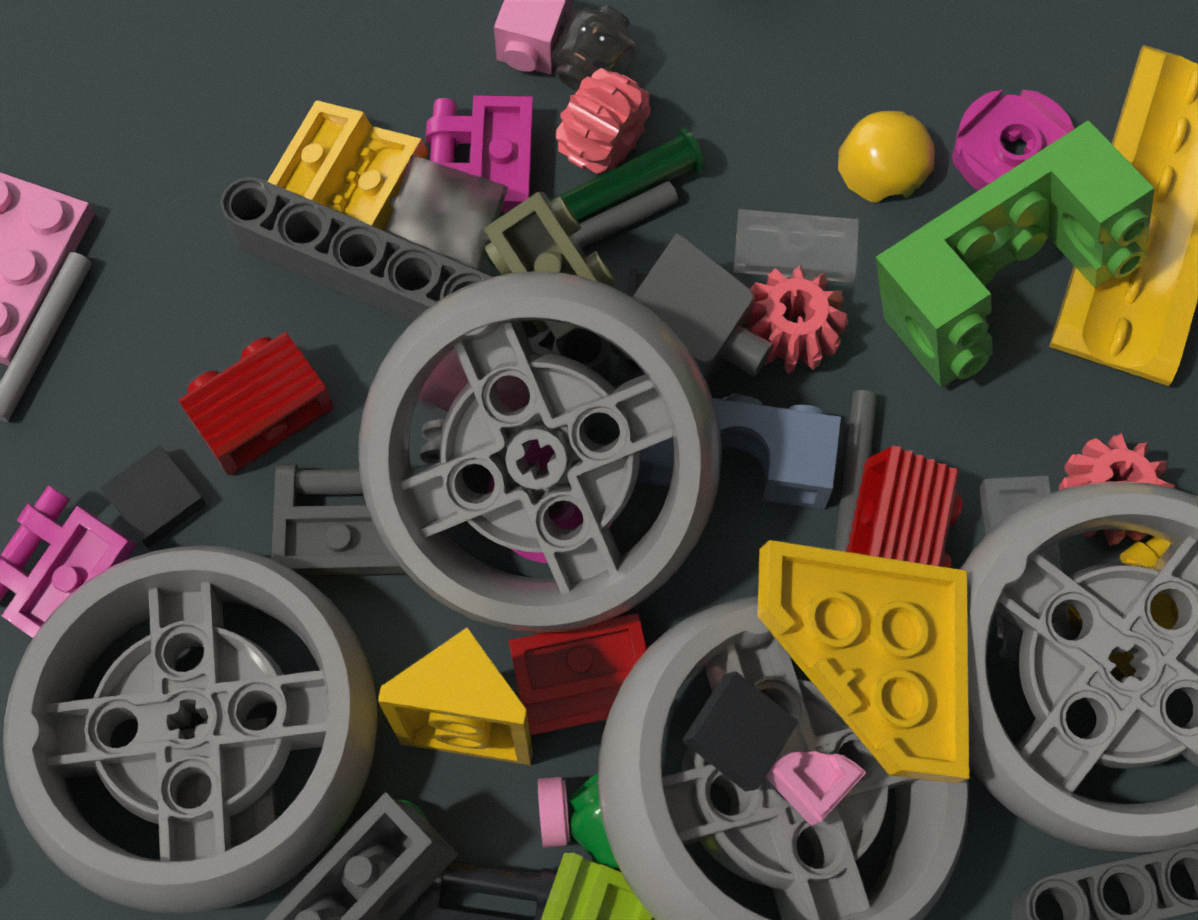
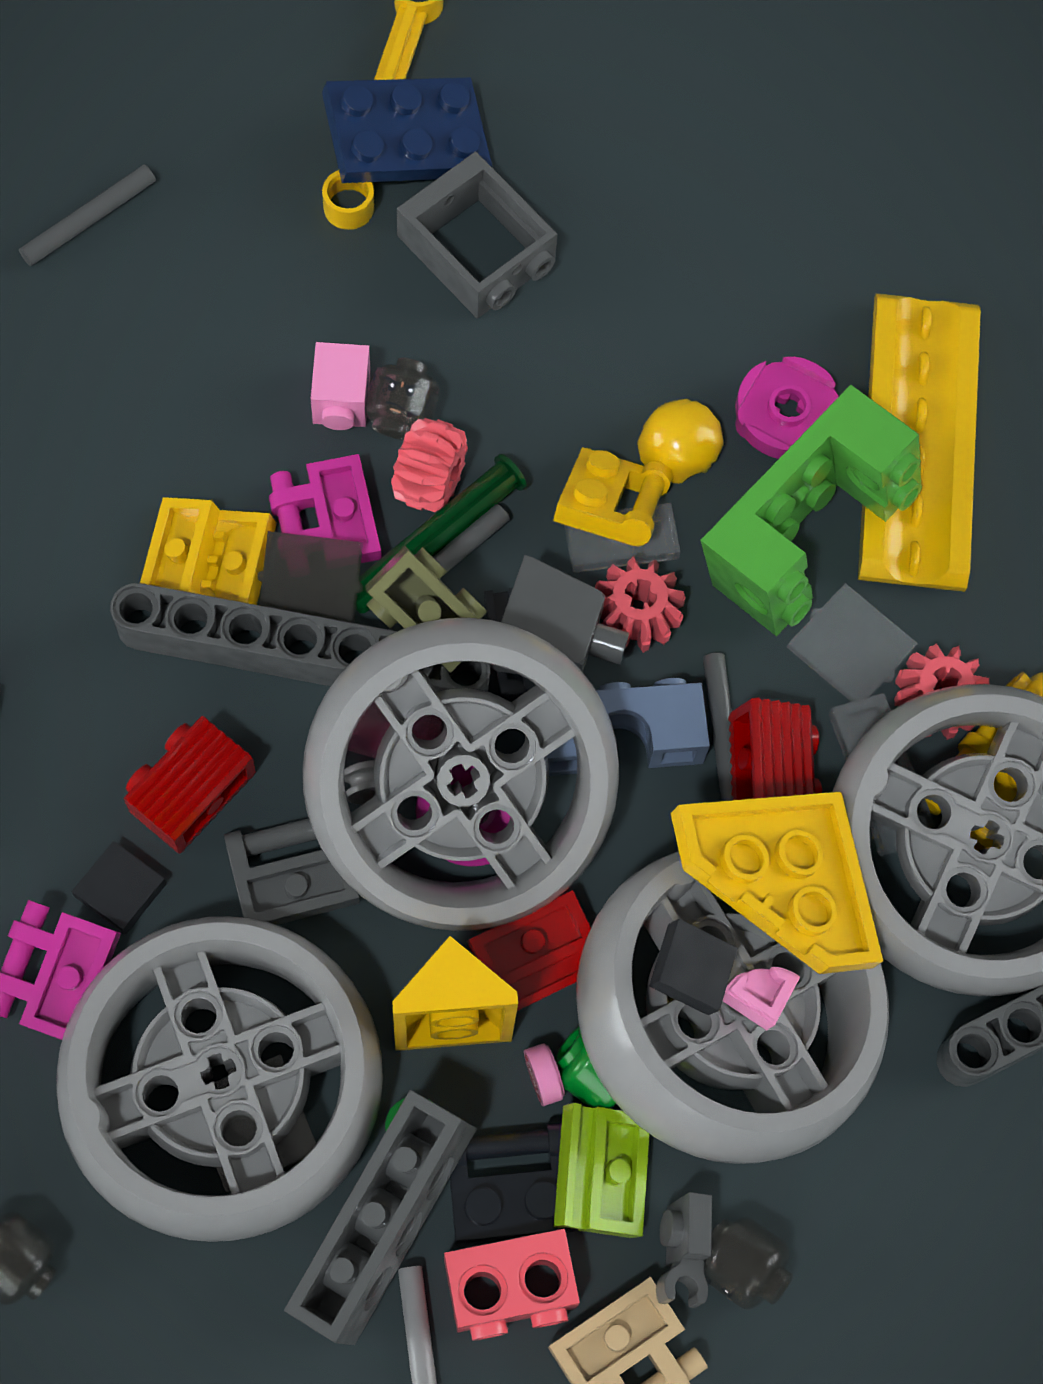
camera: 20 degrees left, 0 degrees up
none -> yellow plate [553,447,673,546]
none -> clear piece [787,583,918,709]

